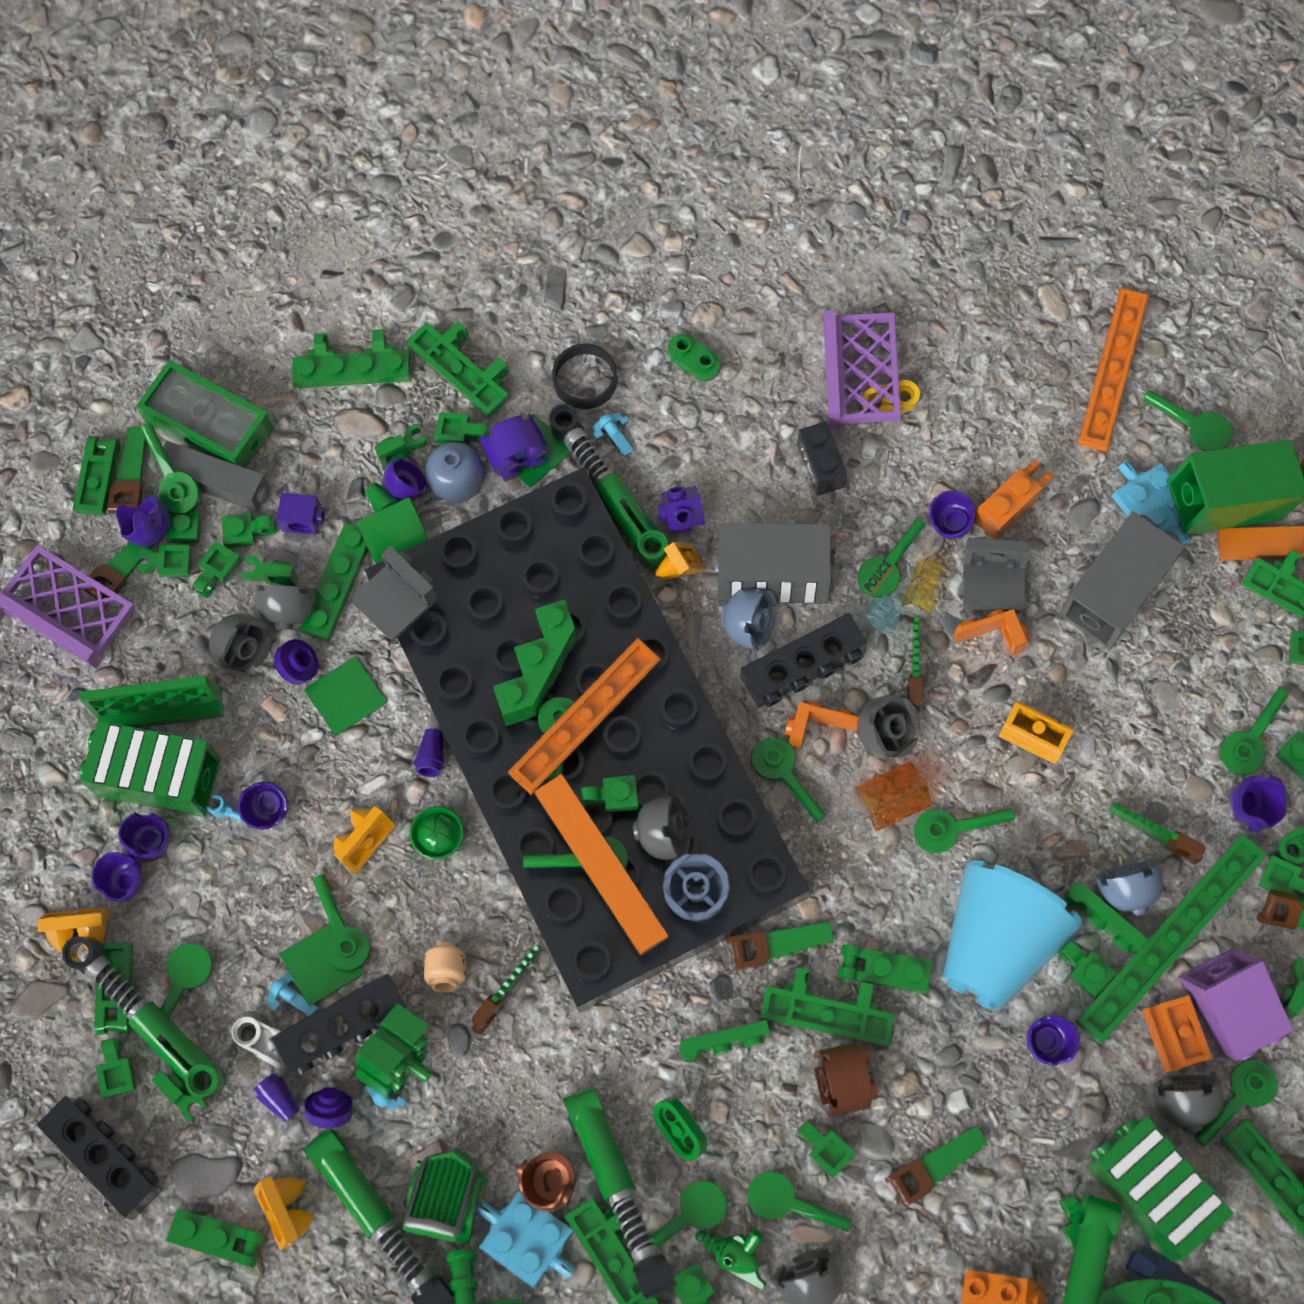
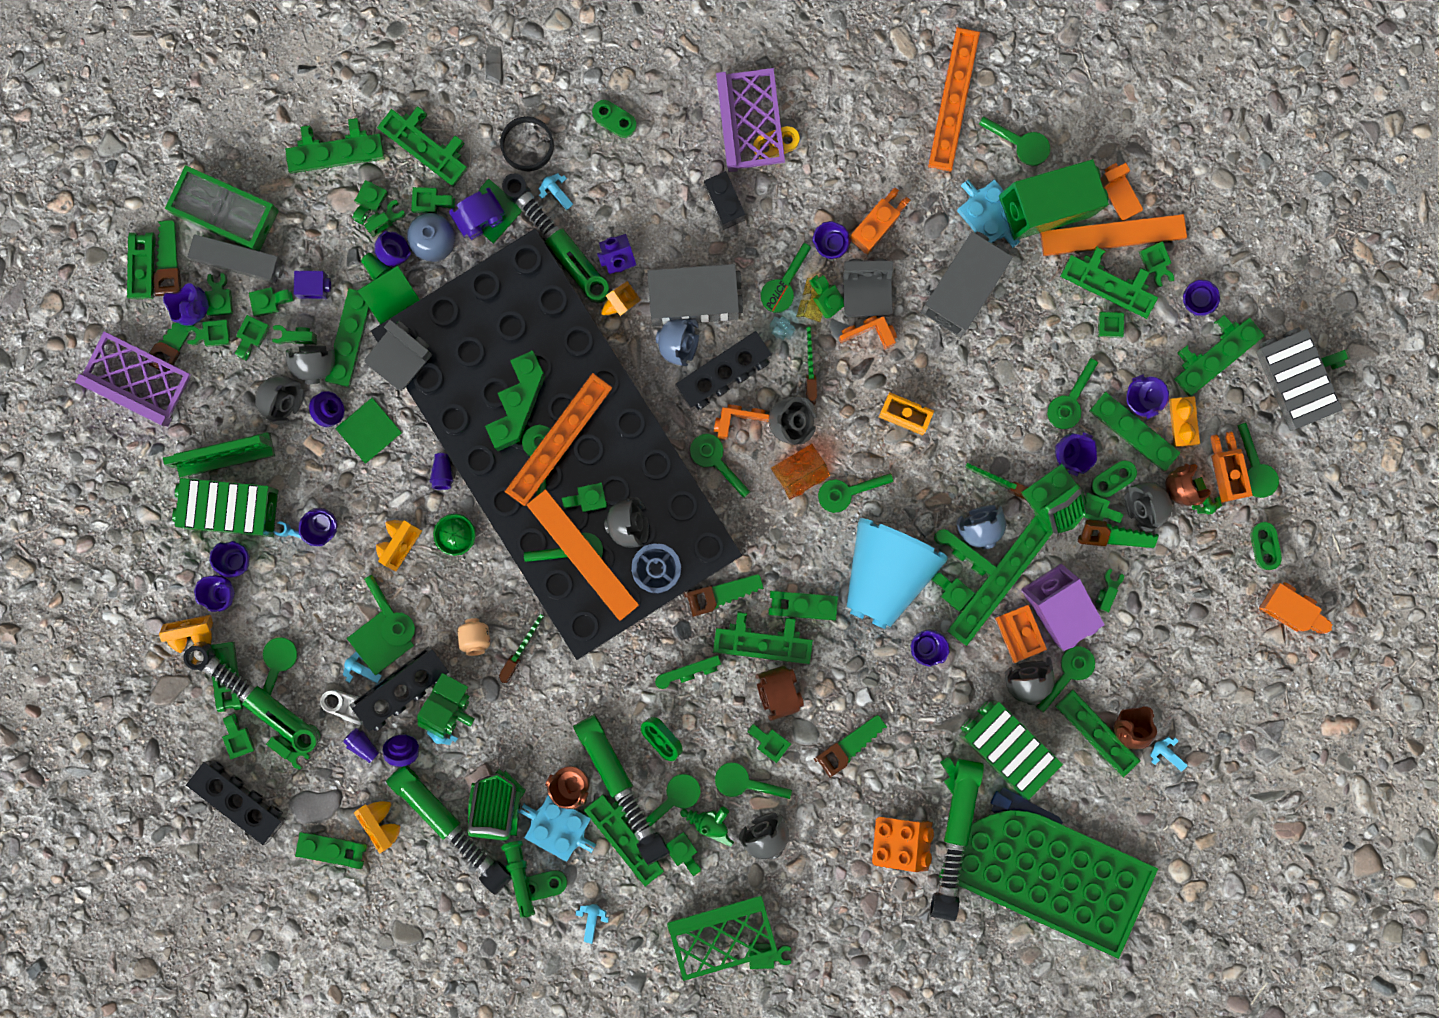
camera: 10 degrees left, 15 degrees up
green piece [140,423,200,514] -> none
none -> green plate [352,180,388,225]
none -> green plate [809,275,844,318]
none -> green piece [1021,464,1088,534]

